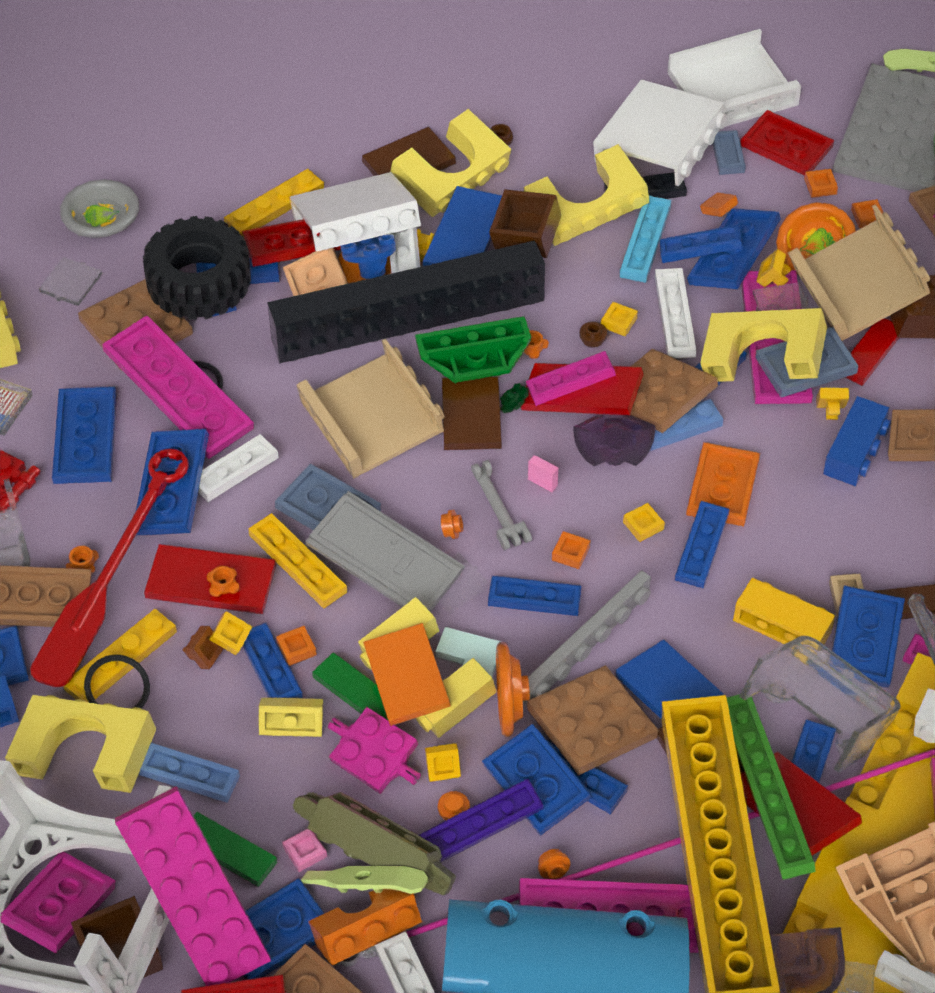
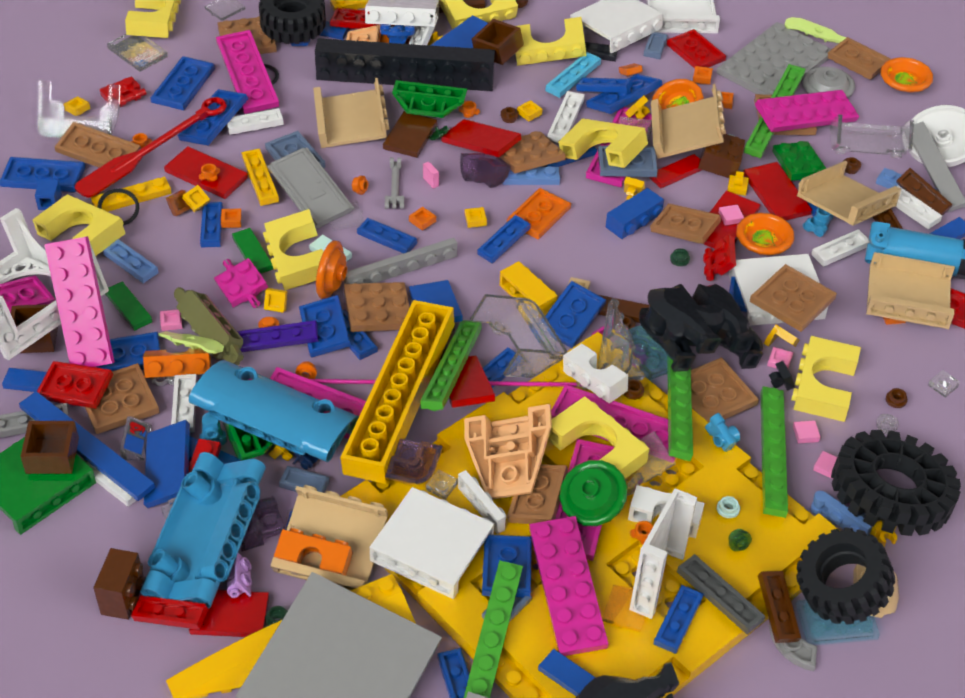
camera: 20 degrees right, 5 degrees down
light yellow slope [259,697,323,737] -> none
orange tile [363,623,451,726] -> none
dark pink tile [526,351,616,406] -> none

